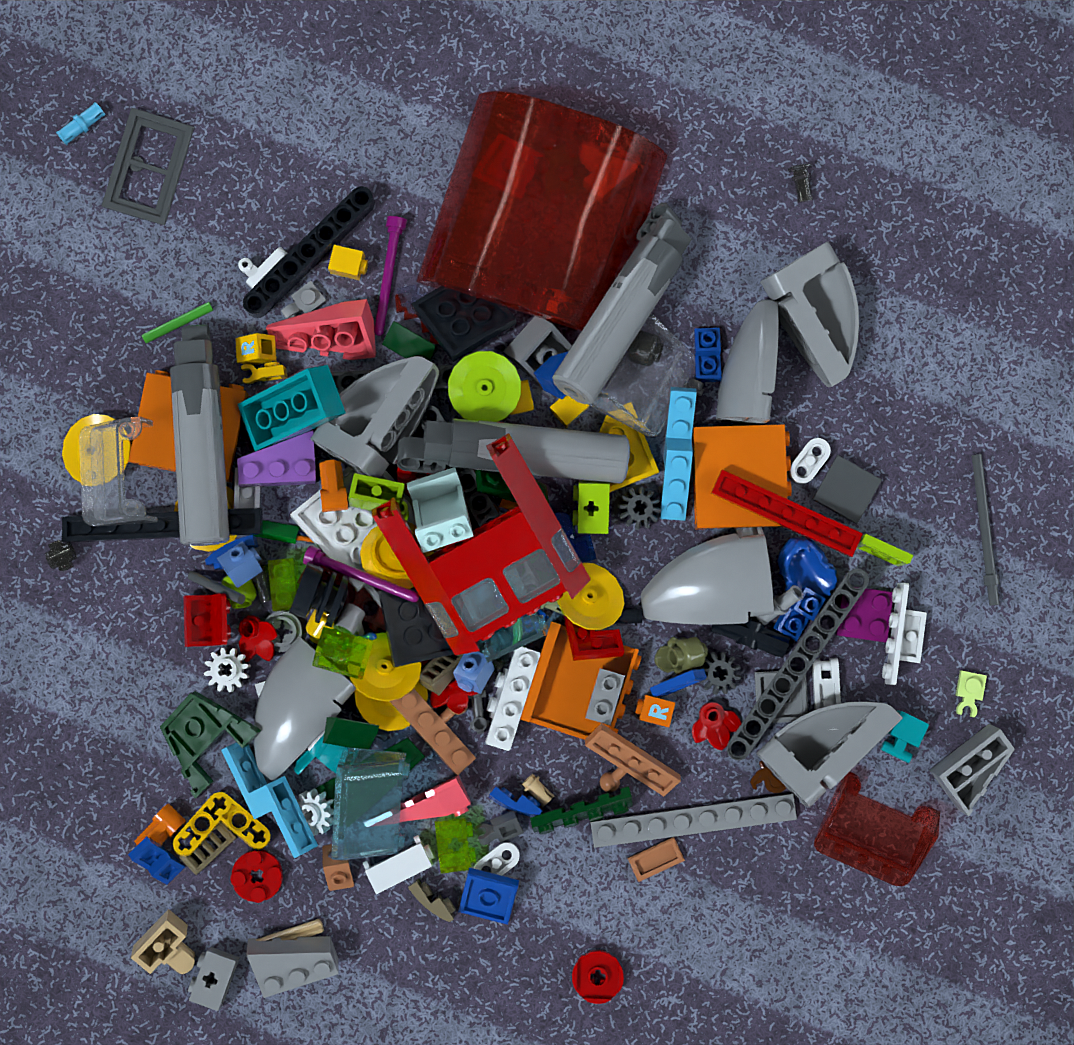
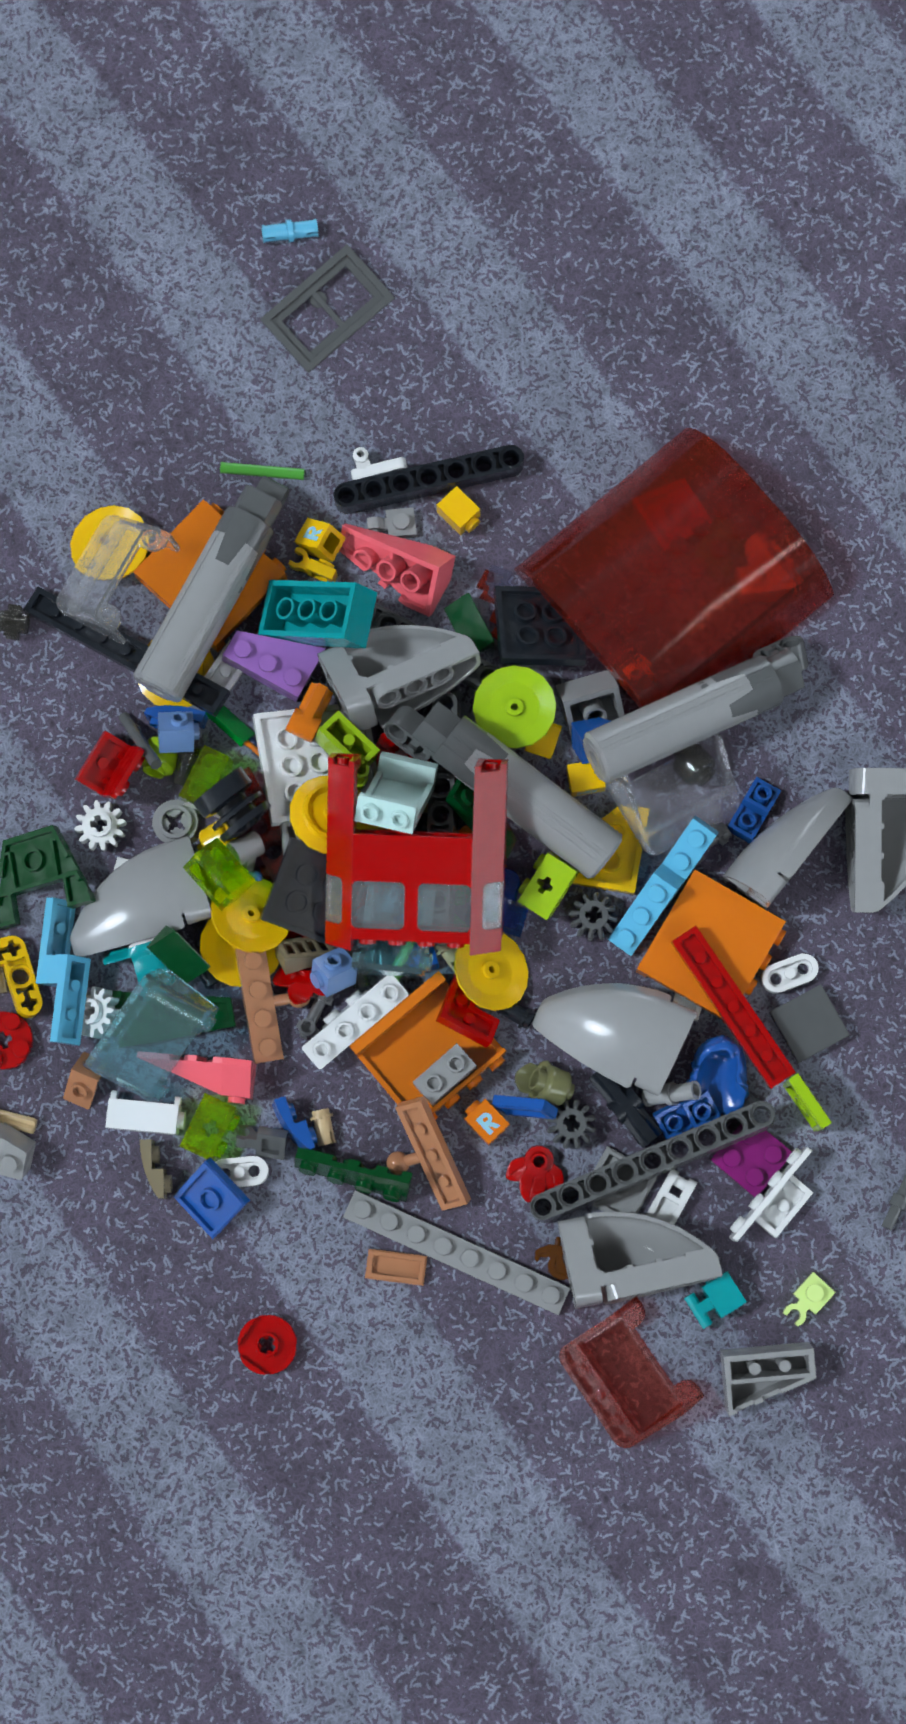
camera: 35 degrees right, 5 degrees down
red plate [239,615,278,662] -> none
magenta piece [303,545,419,602] -> none
magenta piece [374,216,407,336] -> none

